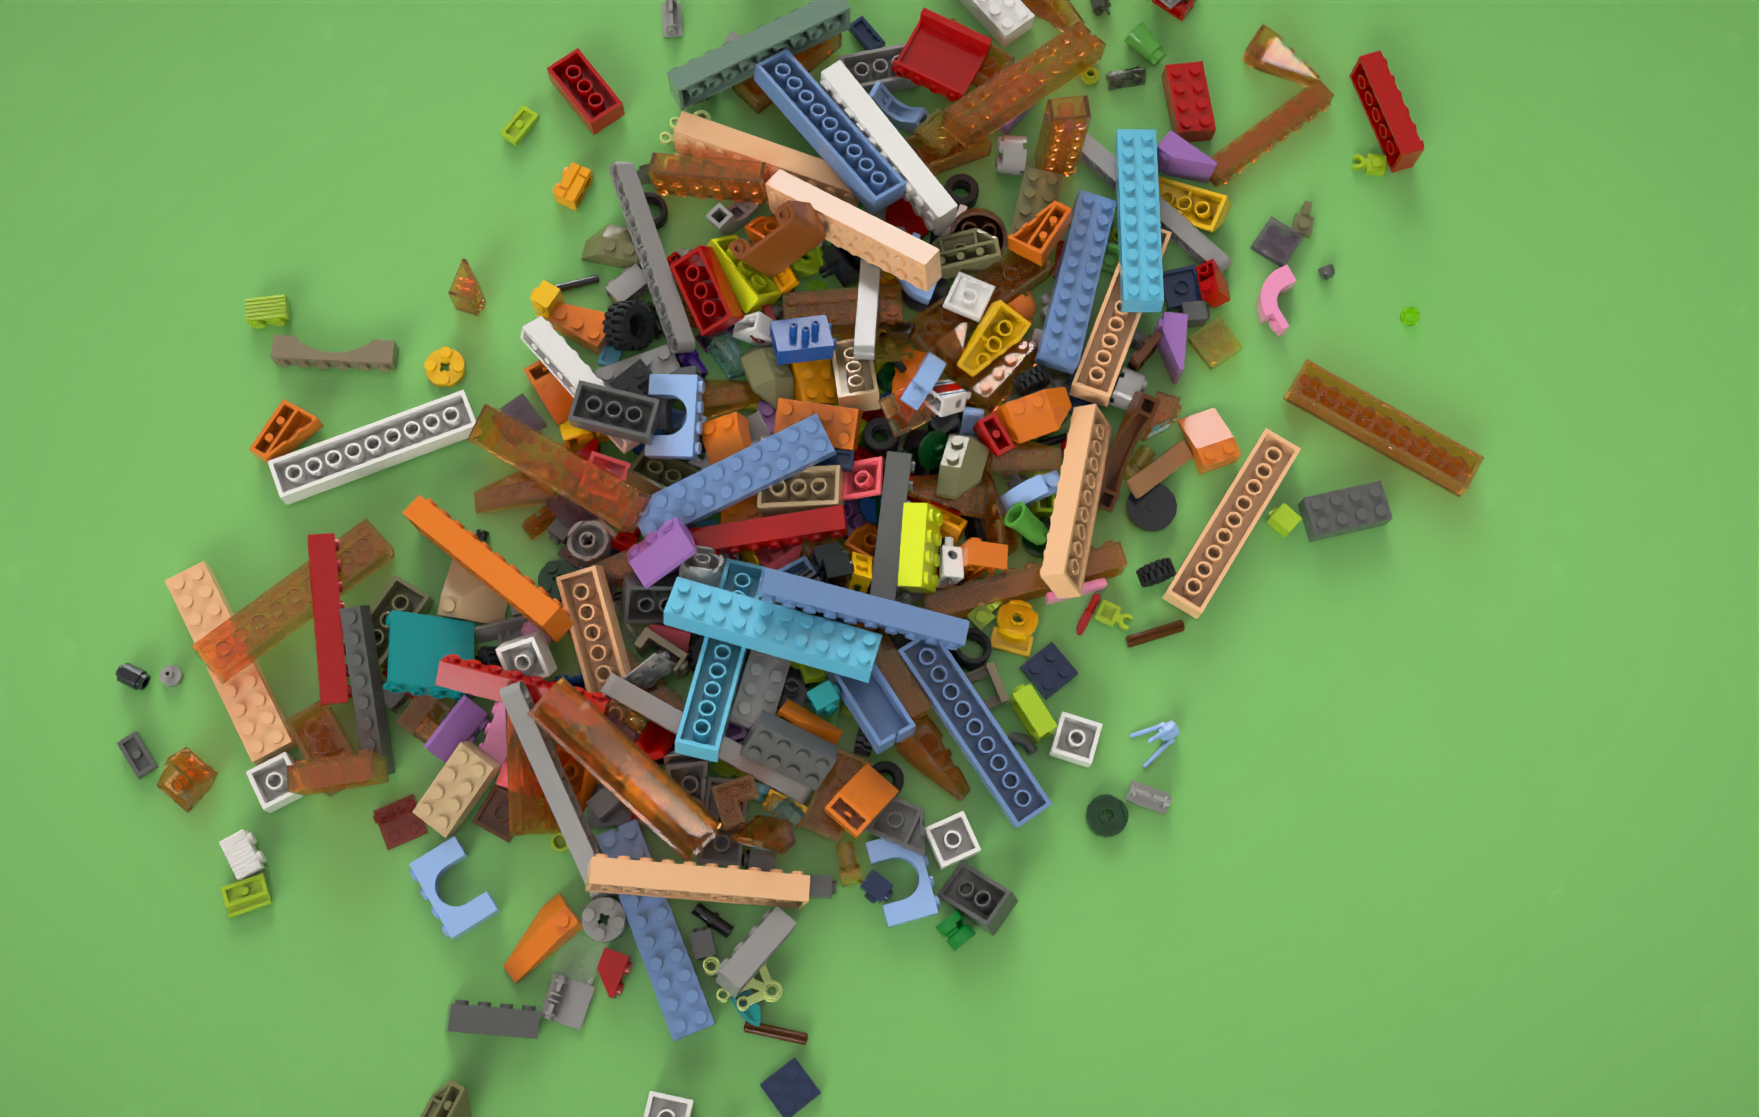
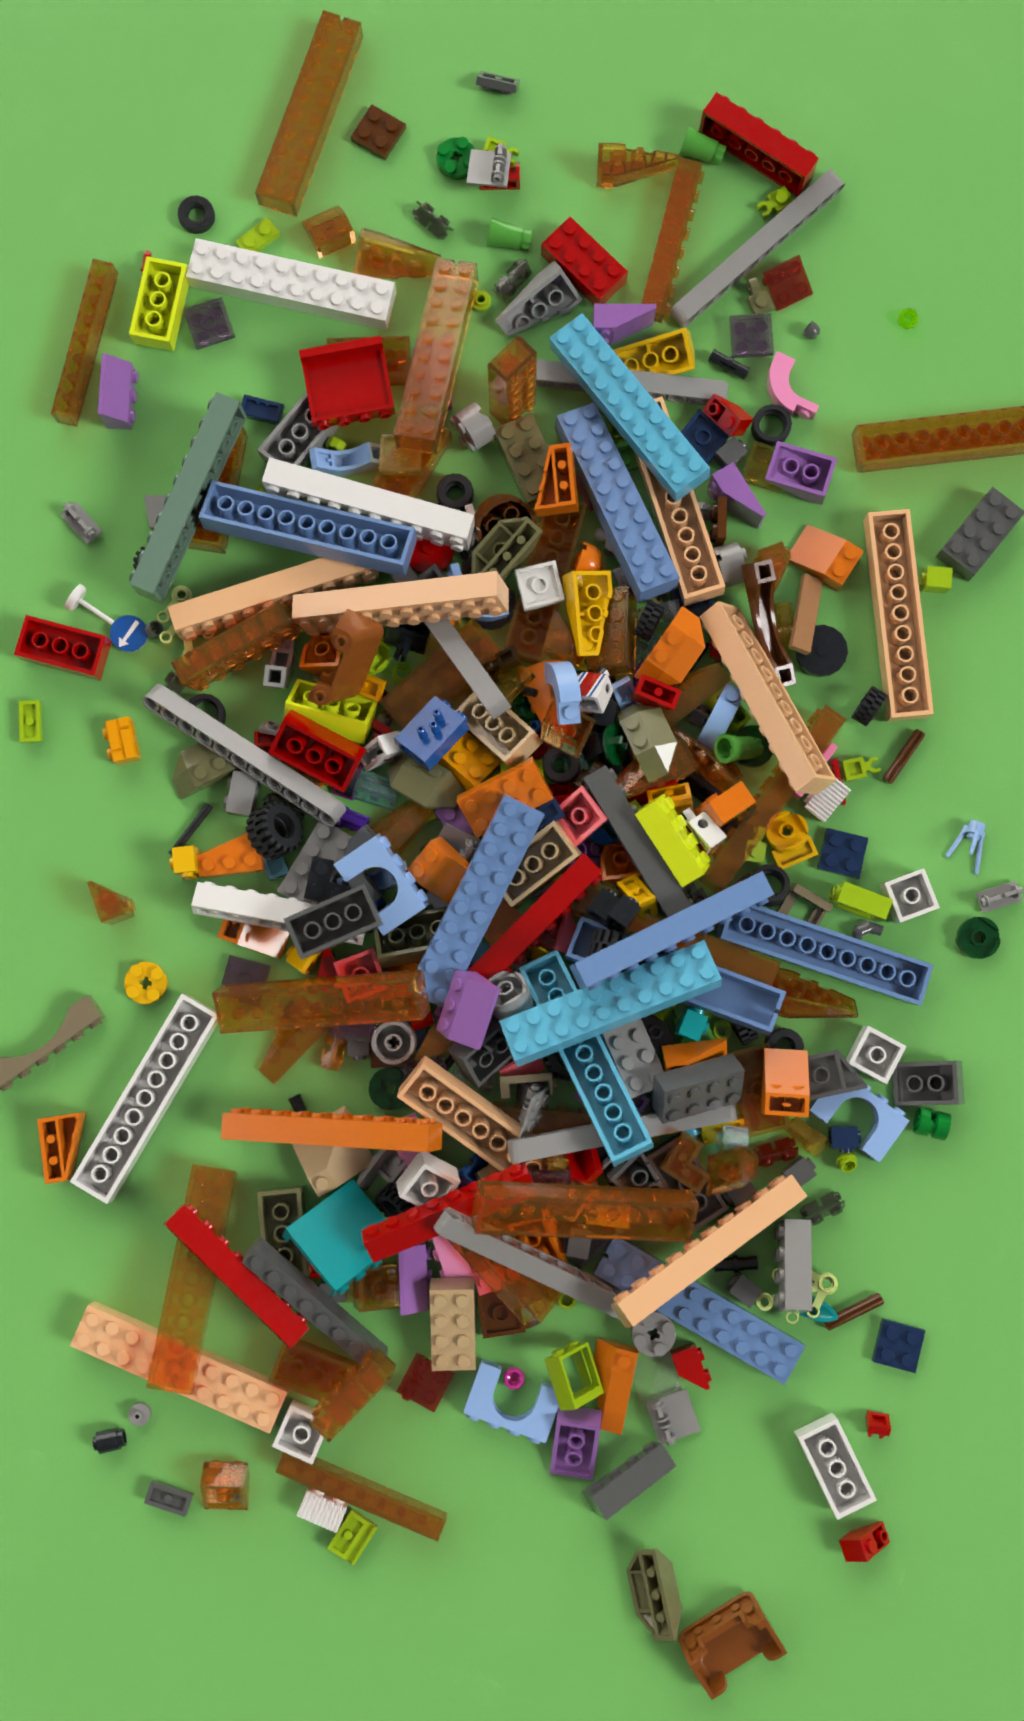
camera: 30 degrees left, 10 degrees up
none -> piece [64,584,148,652]
none -> dark grey hinge [145,620,163,638]
none -> clear orange brick [275,1452,447,1542]
none -> lime tile [326,436,347,451]
none -> light grey wedge [495,261,583,337]
none -> dark pink tile [504,1367,524,1389]
none -> lime window [544,1340,604,1411]
none -> medium lavender slope [550,1406,602,1480]
none -> light grey beam [669,169,845,328]
none -> bright green plant [679,126,726,165]
none -> black pin [708,349,750,380]
none -> lime plate [711,1020,732,1039]
none -> black tyre [751,404,792,447]
none -> clear red hinge [752,1137,799,1167]
none -> clear red hinge [761,255,813,312]
none -> medium lavender slope [765,441,837,505]
none -> clear smoke hinge [799,1191,845,1226]
none -> white brick [804,777,851,823]
none -> lime plate [836,1153,857,1173]

